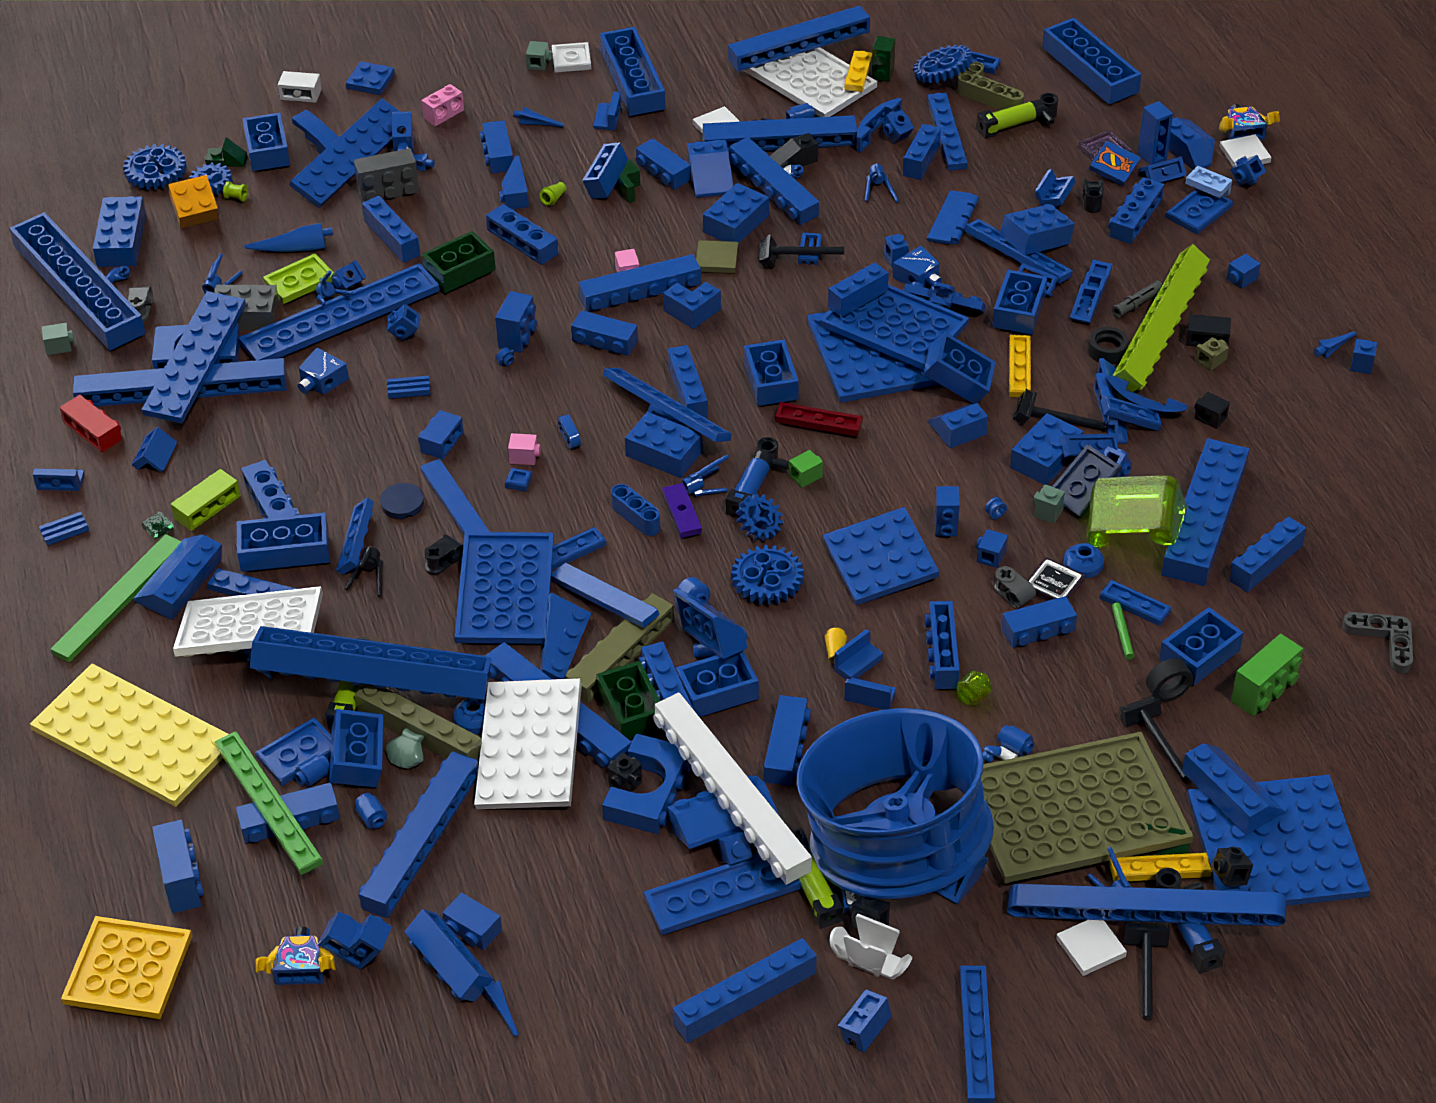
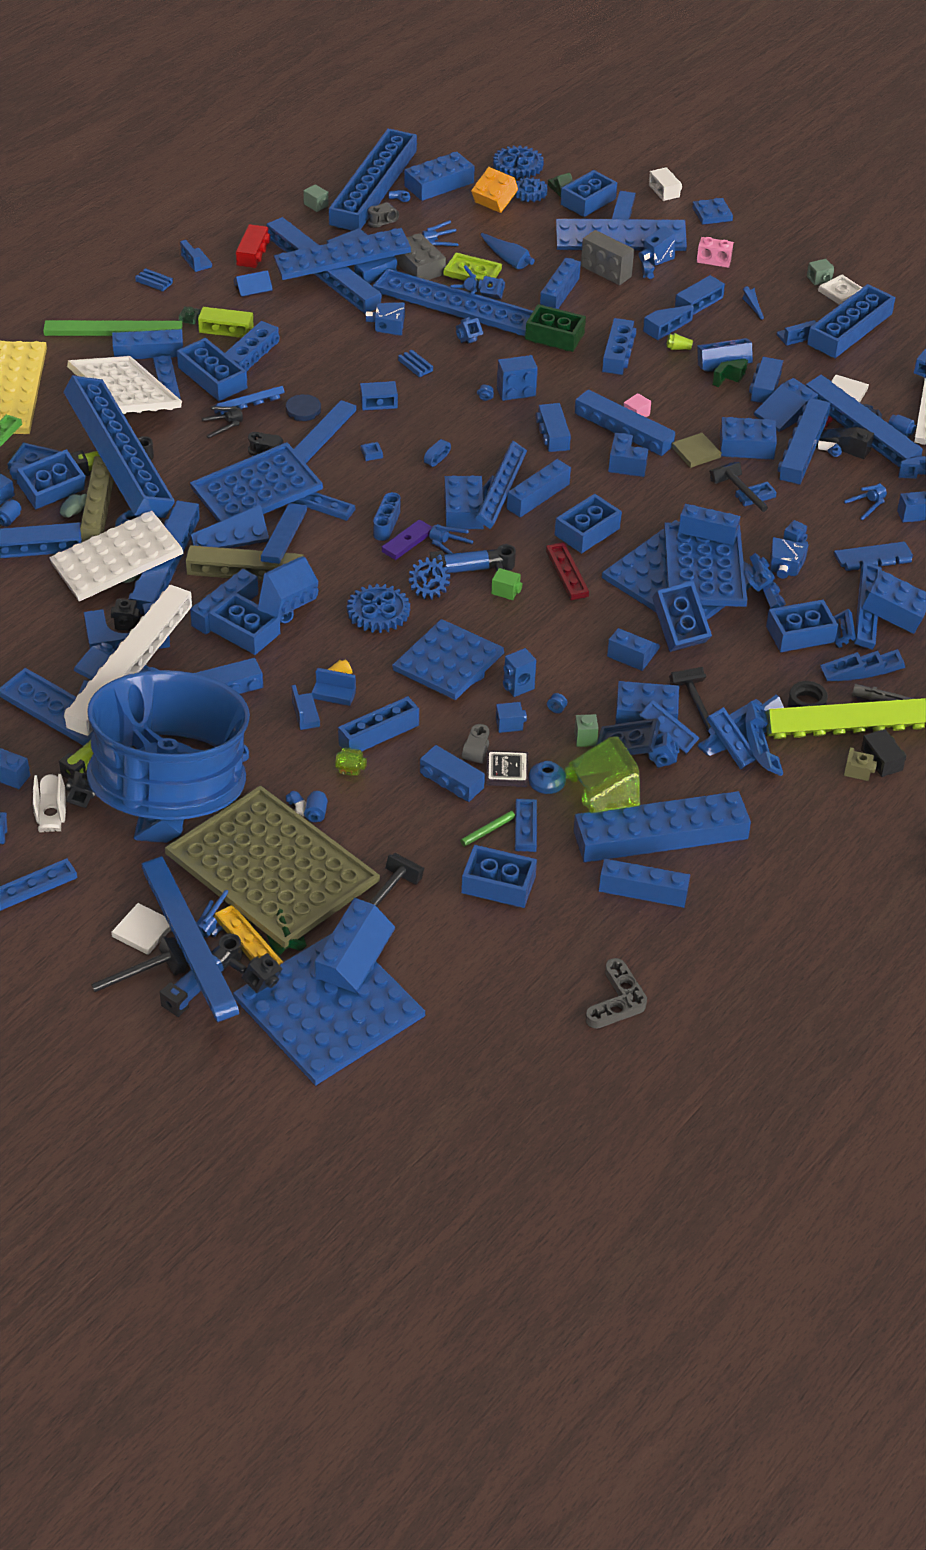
camera: 55 degrees right, 0 degrees up
lime bush [223,181,248,202] -> none
bright pink brick [508,433,541,465] -> none
dark green brick [596,661,662,740] -> none
blue head [678,577,710,603] -> none
yellow tile [1009,335,1031,397] -> none
black tyre [1146,658,1193,702] -> none
black brick [1194,392,1230,429] -> none
bright green brick [1231,633,1303,716] -> none

